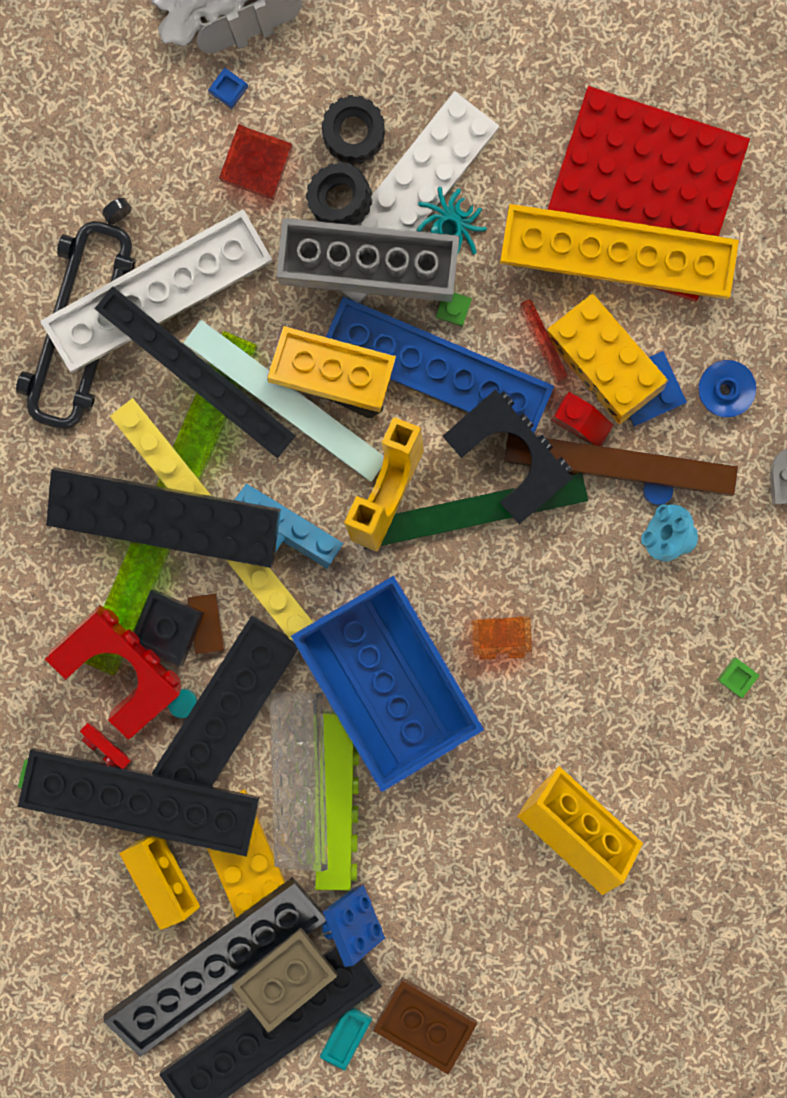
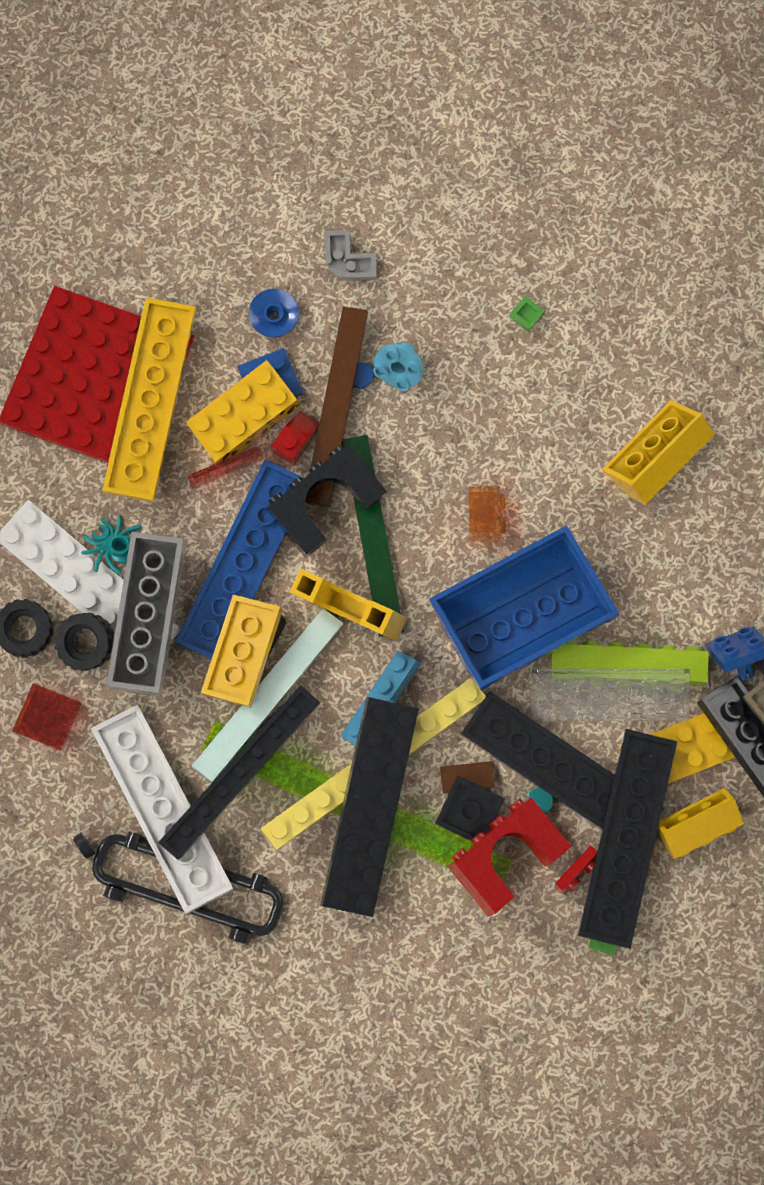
camera: 90 degrees left, 10 degrees down
bright green plate [436,292,472,327] -> none

